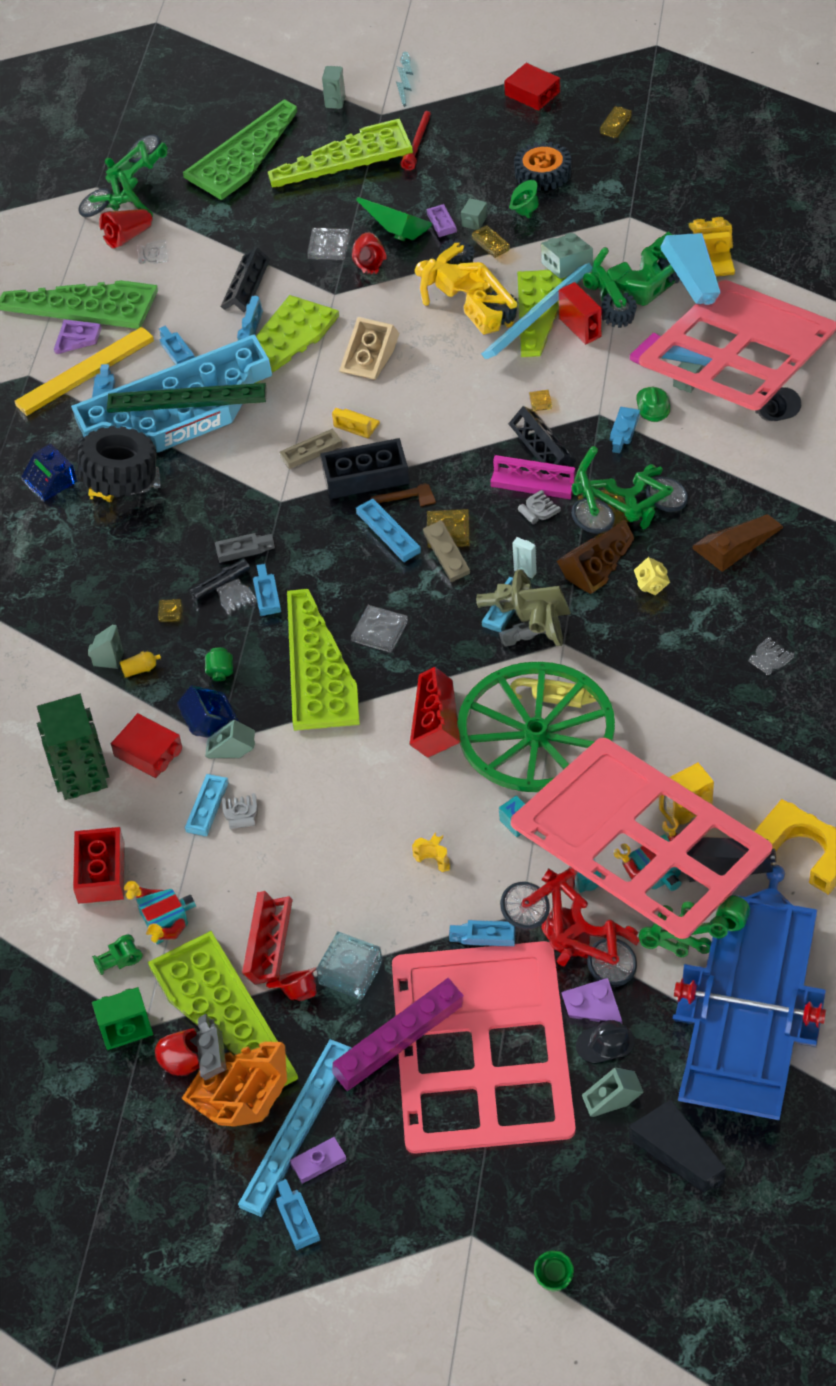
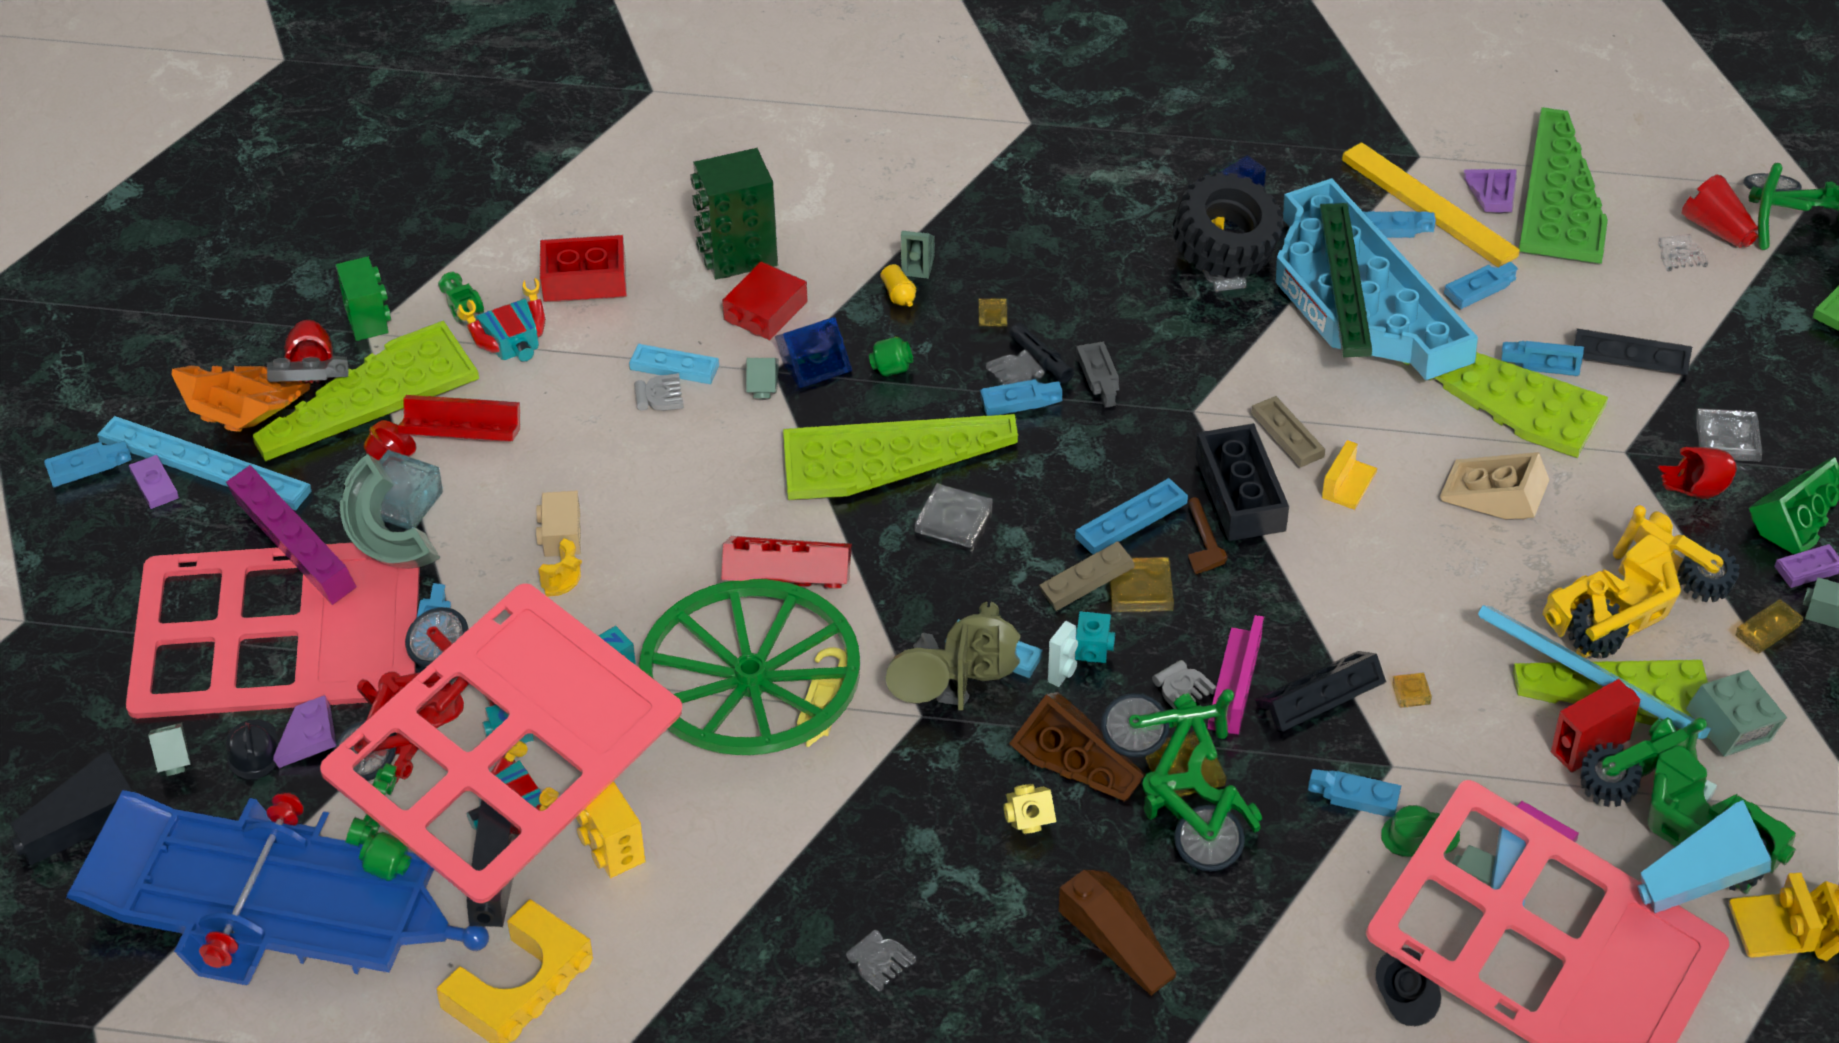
camera: 85 degrees right, 5 degrees down
none -> sand green brick [340,454,441,569]
none -> tan brick [536,490,581,557]
none -> teal brick [1075,611,1115,663]

